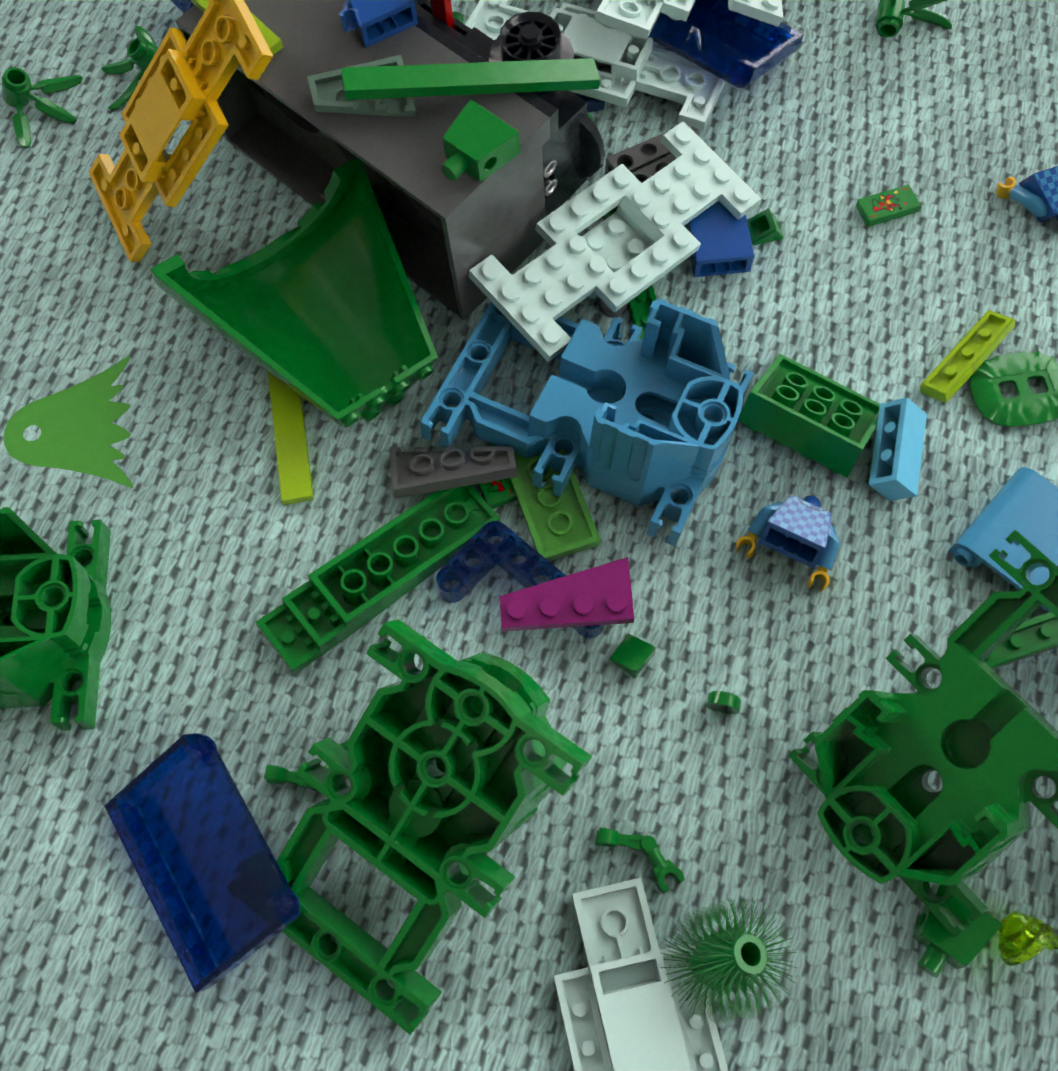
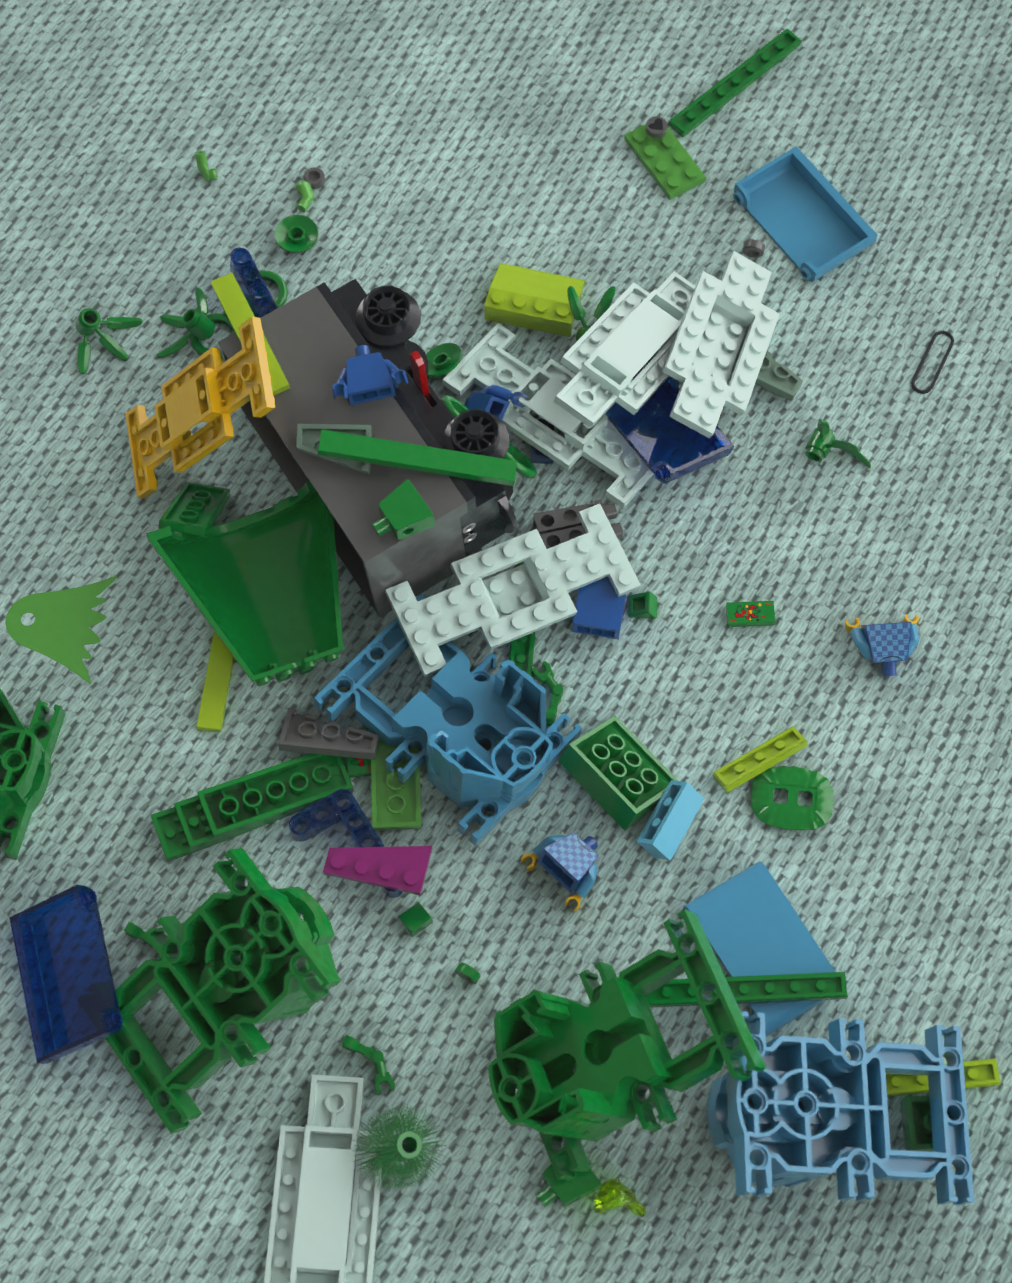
camera: 15 degrees right, 0 degrees up
none -> green tile [159,482,230,536]

